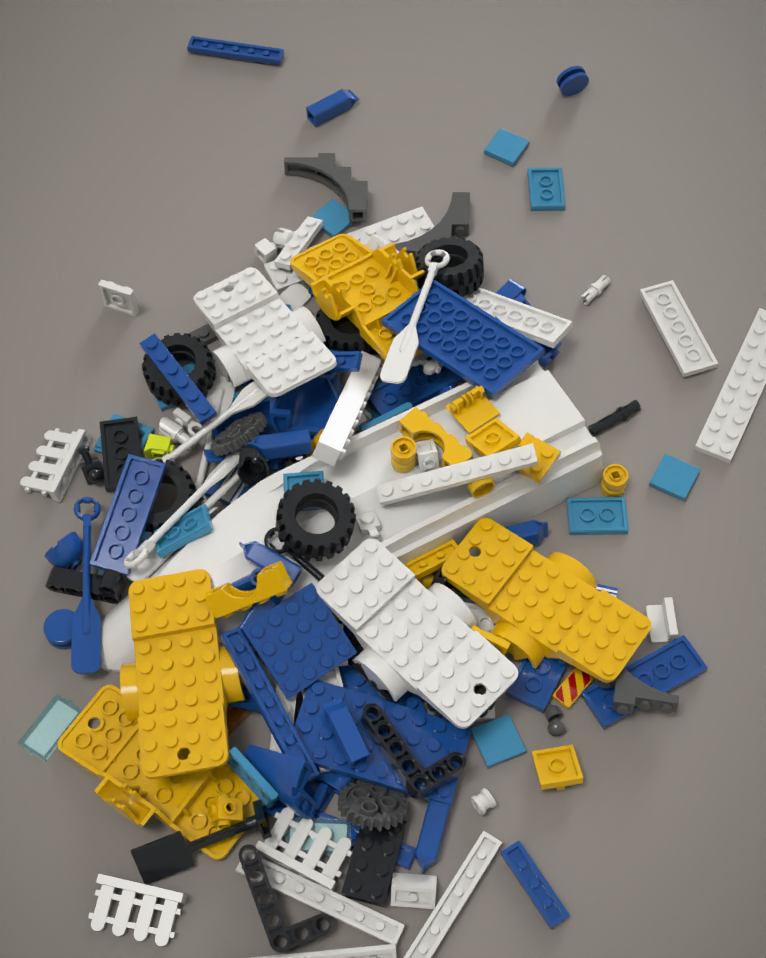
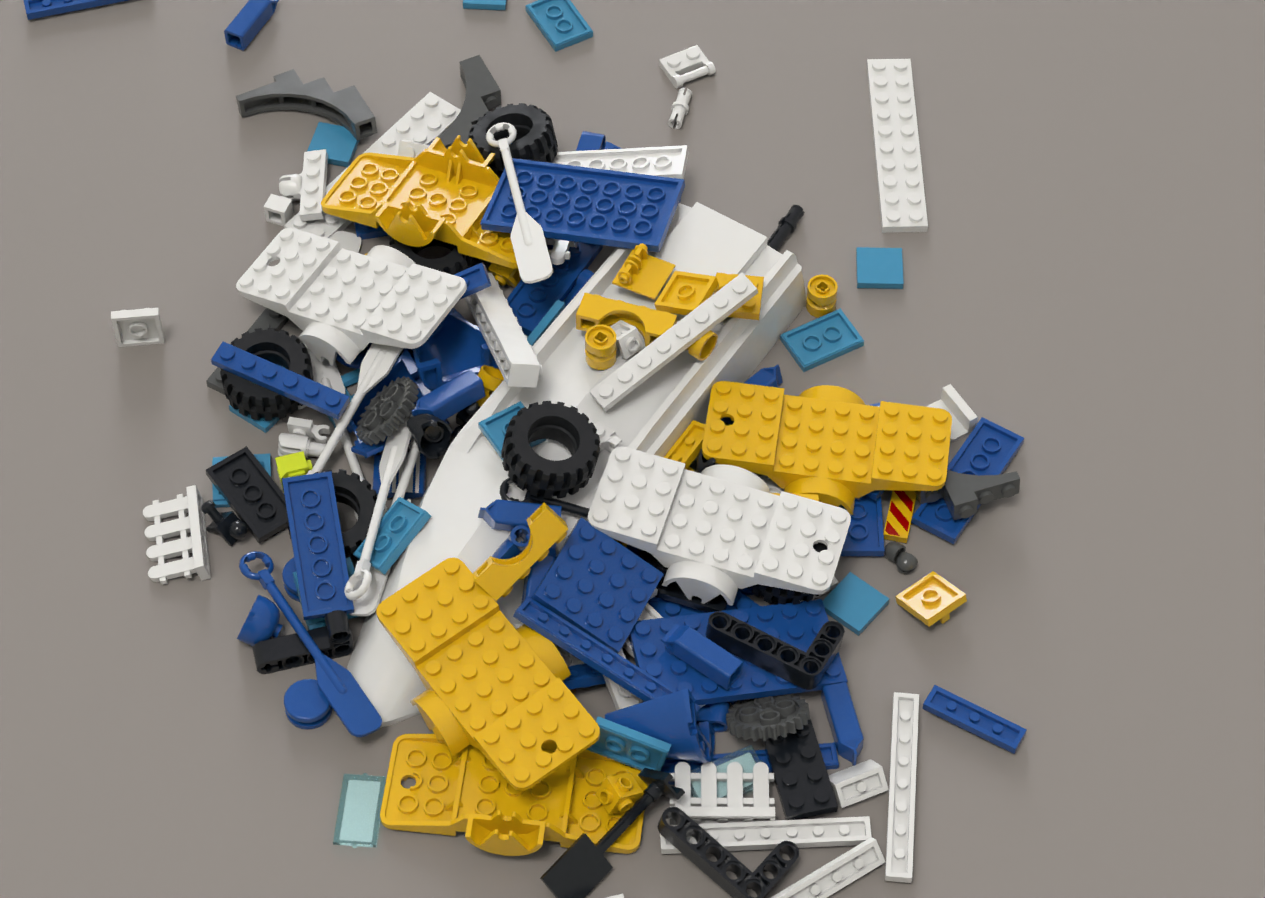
camera: 30 degrees left, 5 degrees down
white wheel [470,788,497,816] -> none
white plate [639,280,718,377] -> none
none -> white plate [659,45,716,89]

